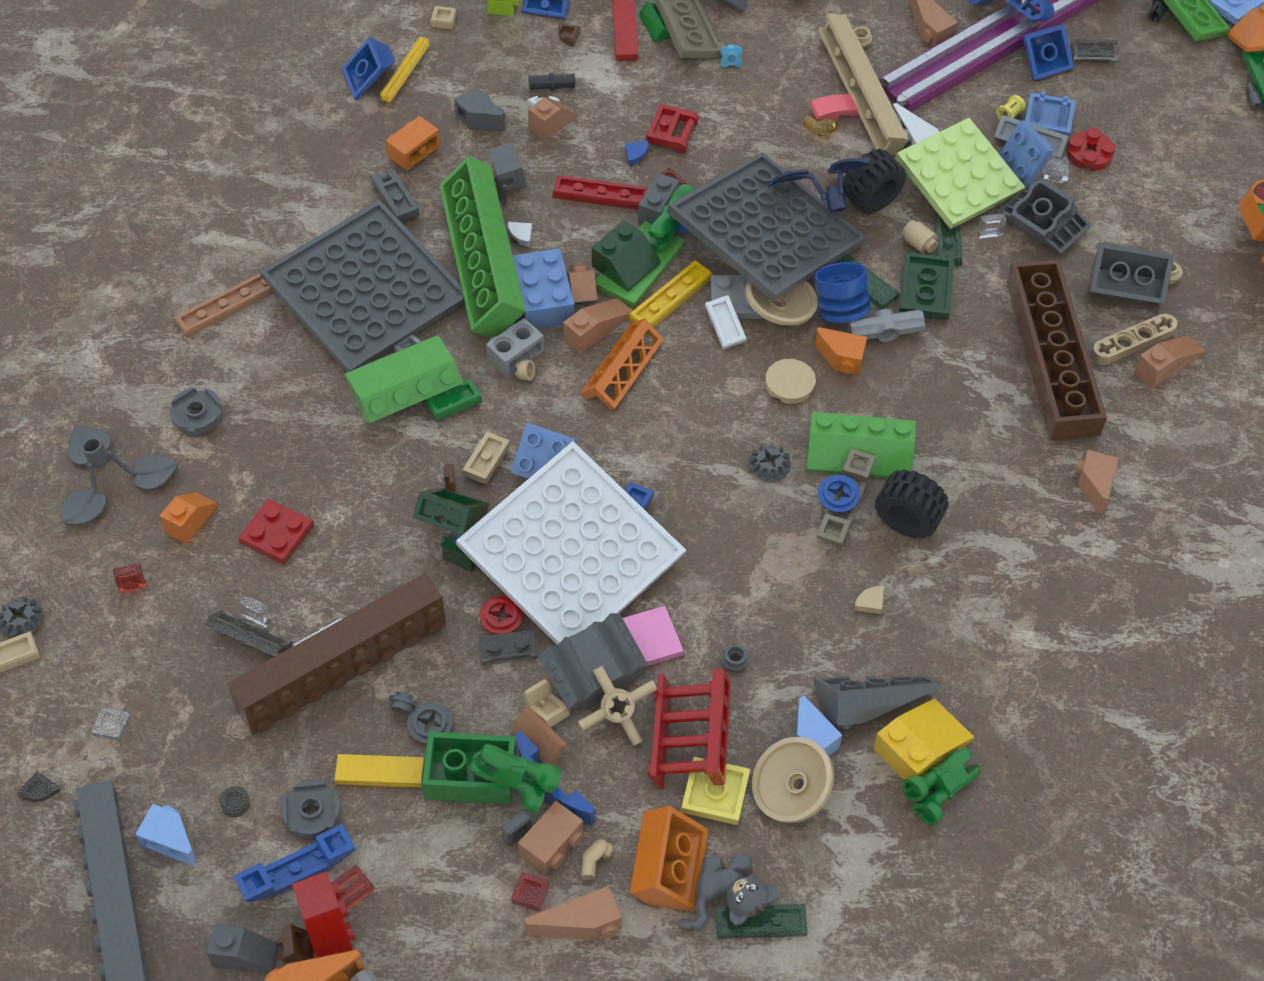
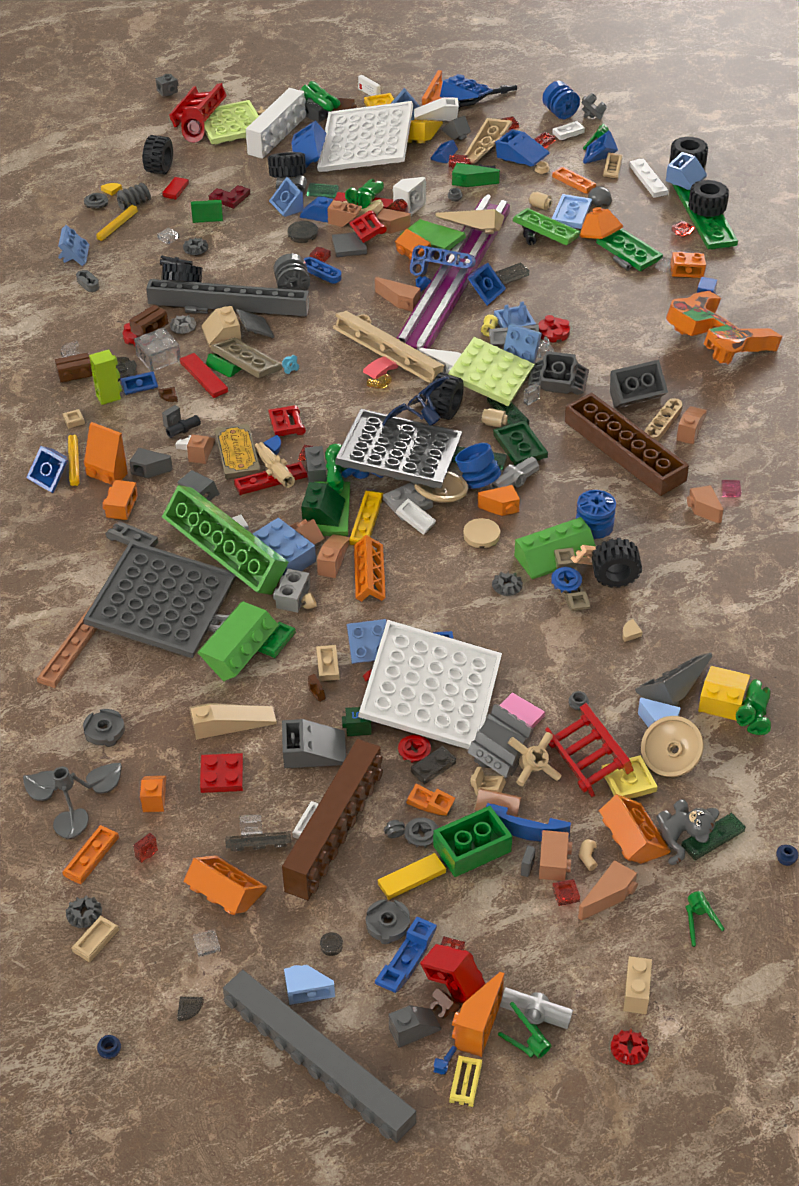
camera: 30 degrees left, 10 degrees down
dark green window [412,487,490,534] -> none
green piece [469,744,561,813] -> none
none -> orange tile [62,825,119,885]
none -> orange slope [84,422,128,485]
none -> dark grey plate [162,405,181,428]
none -> orange slope [183,856,267,915]
none -> tan wedge [189,703,277,740]
none -> tile [214,424,260,479]
none -> tan piece [254,442,295,488]
none -> dark grey slope [282,719,346,768]
none -> orange slope [406,783,455,816]
none -> blue tile [415,276,431,292]
none -> light nougat tile [571,545,596,565]
none -> blue wheel [576,490,616,539]
none -> clear pink tile [721,480,741,497]

